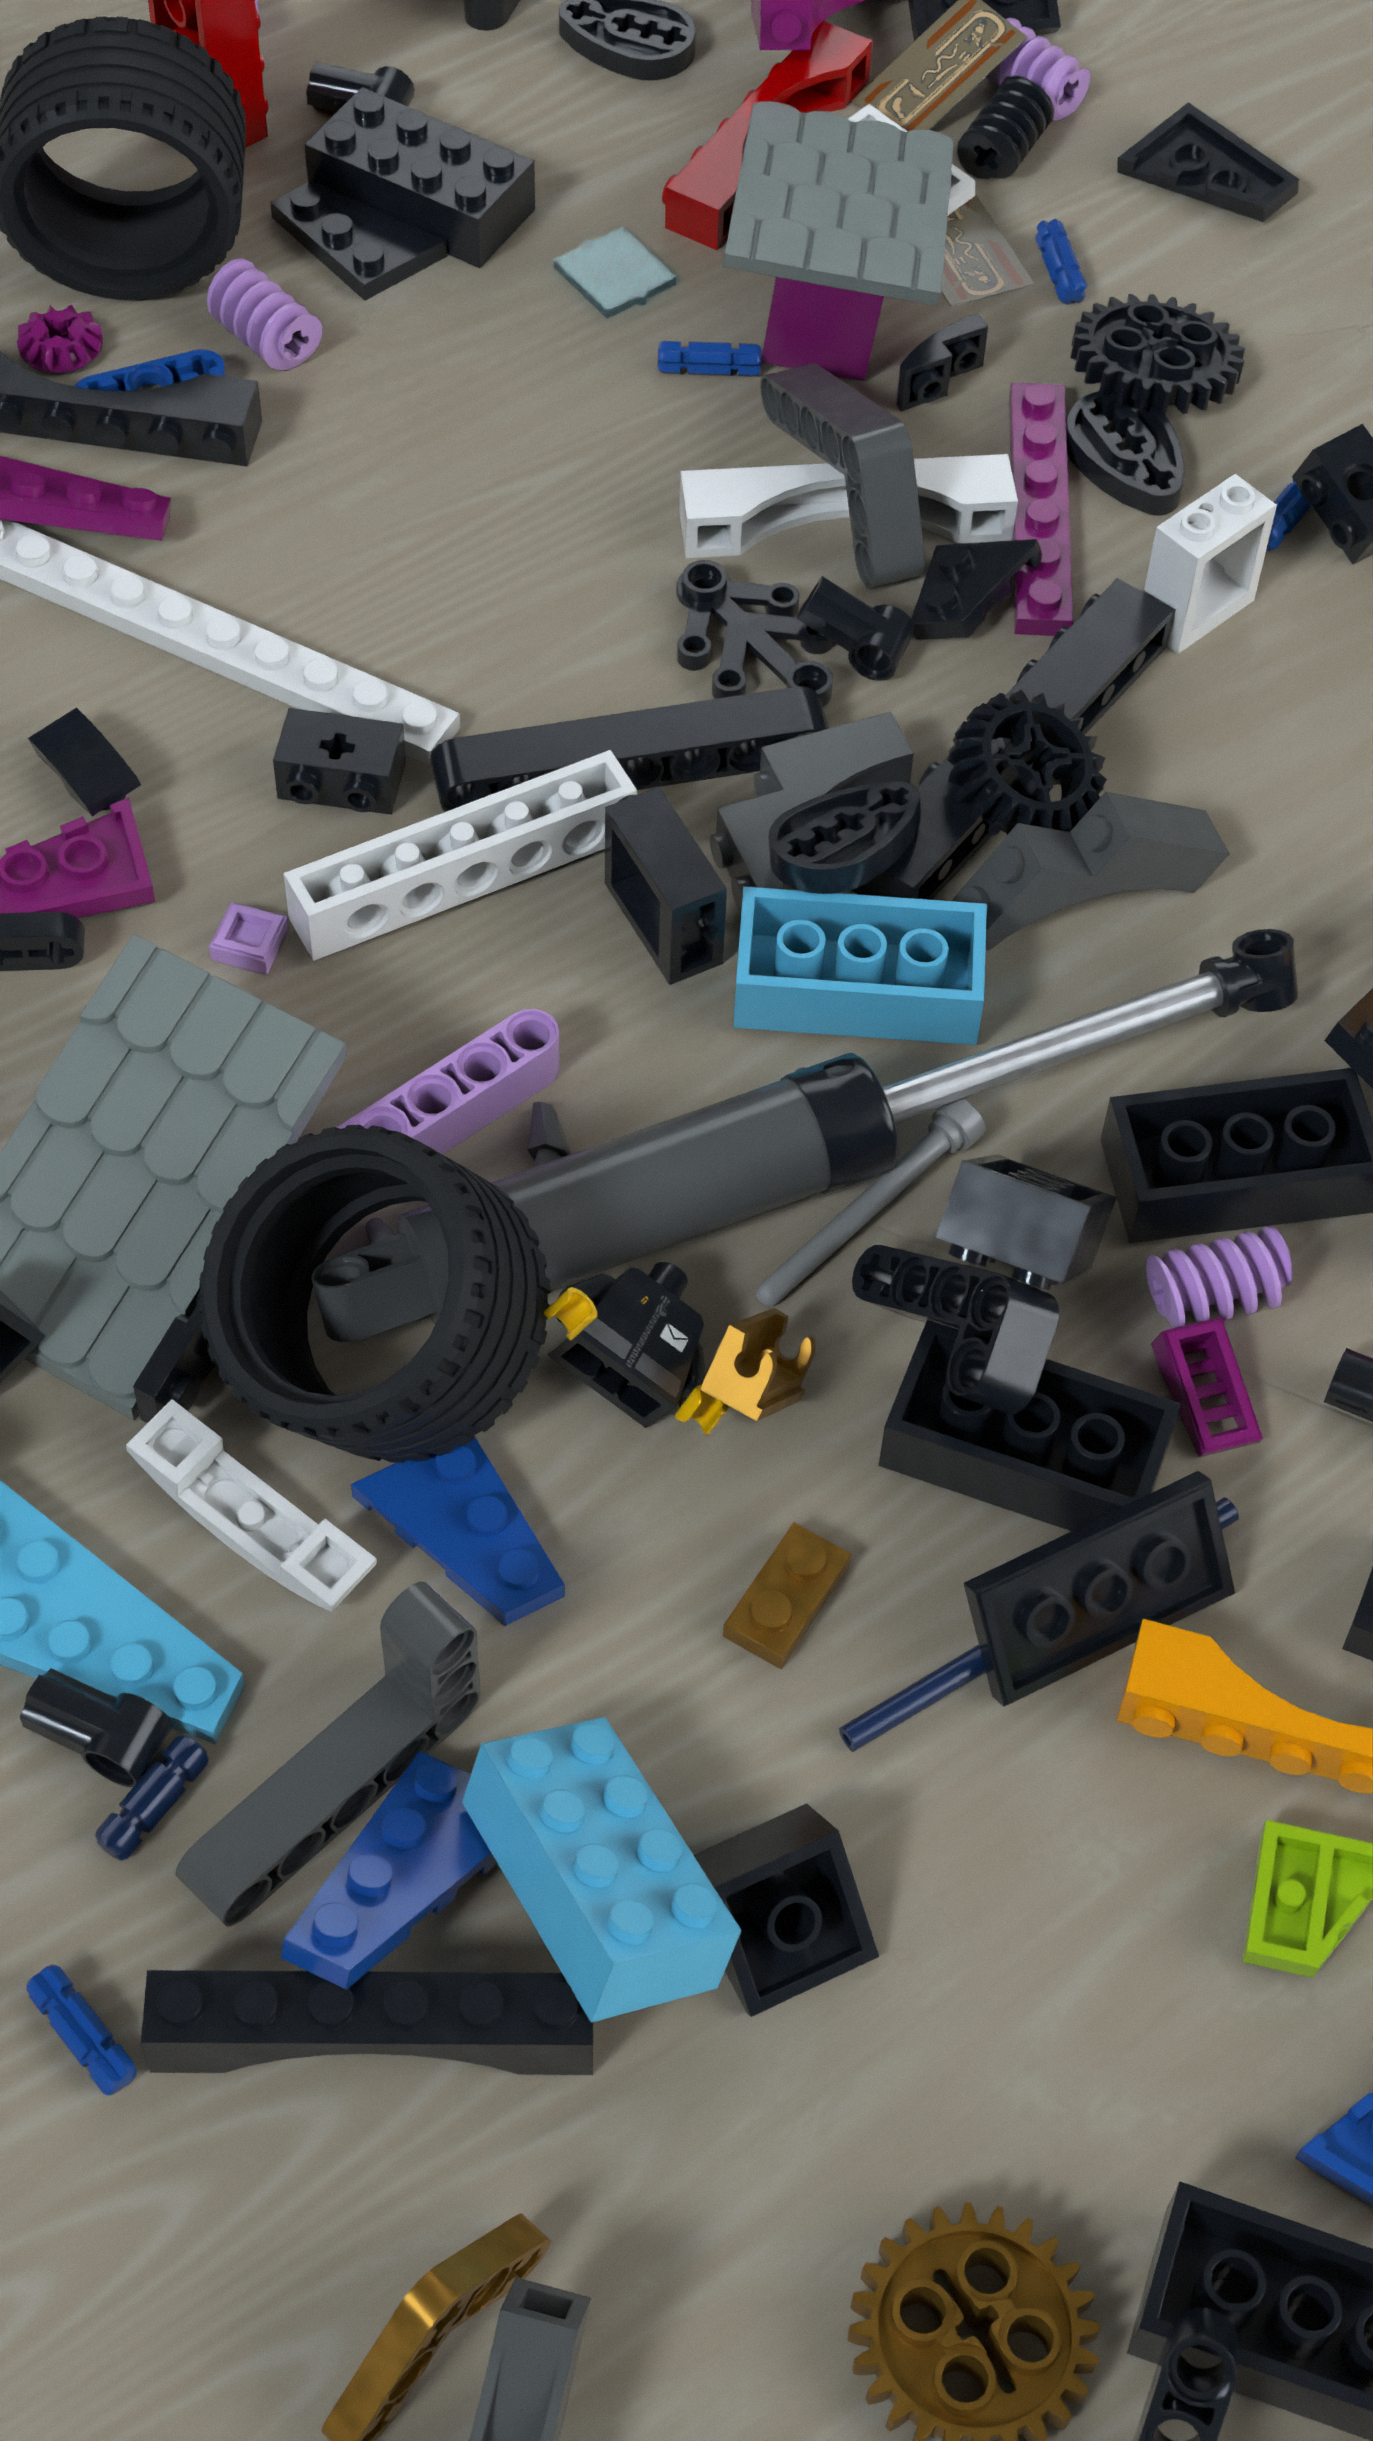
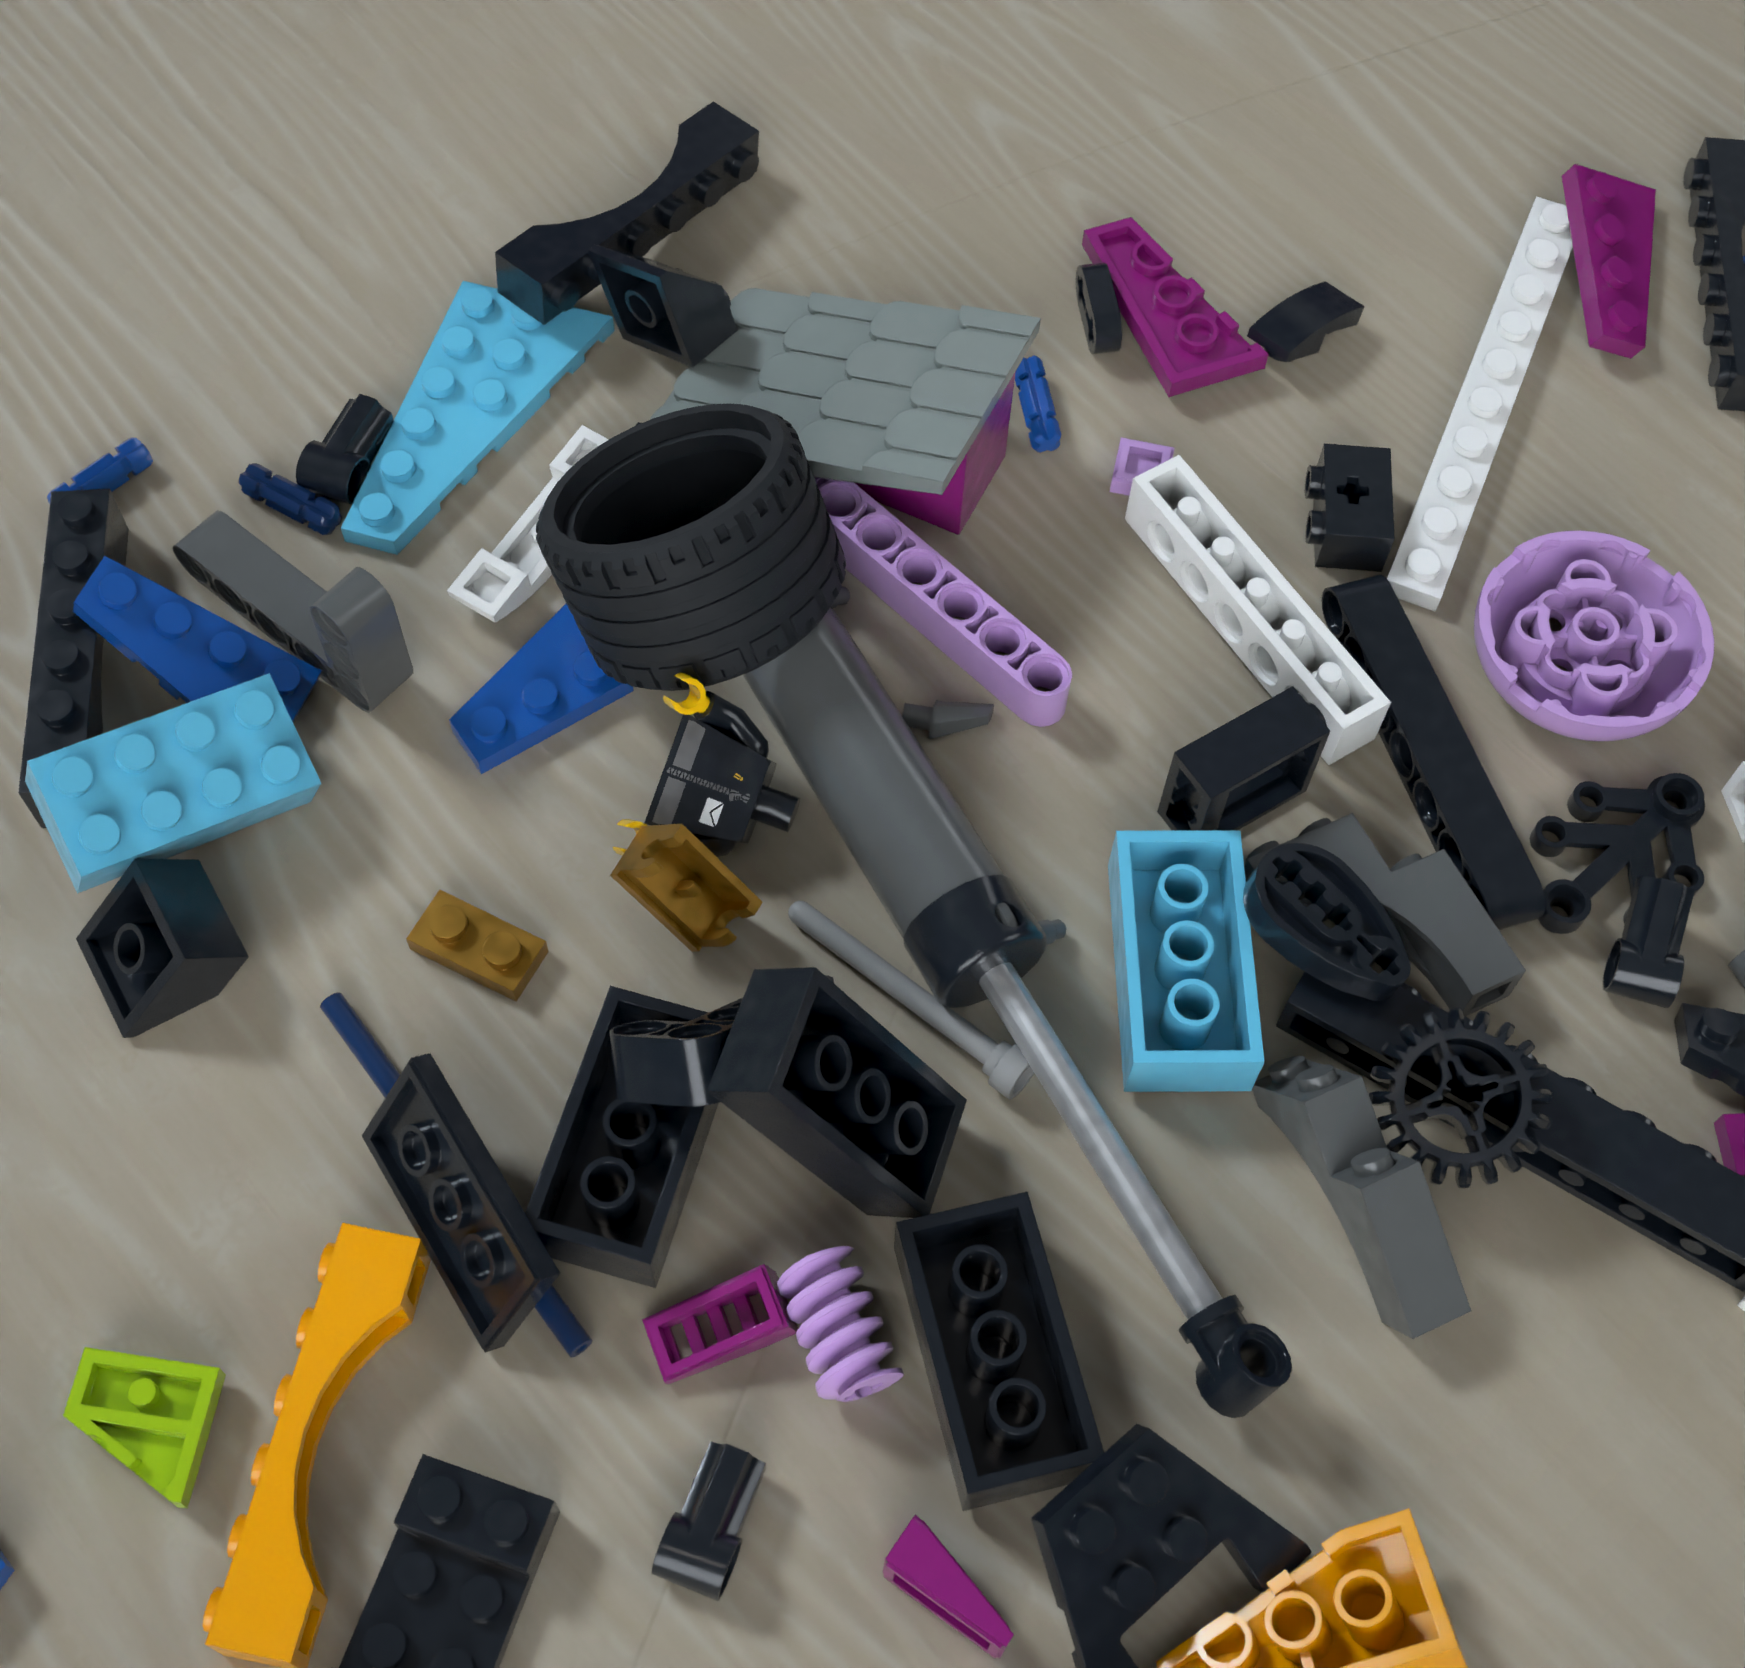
camera: 85 degrees right, 5 degrees up
none -> lavender brick [1474,531,1714,741]

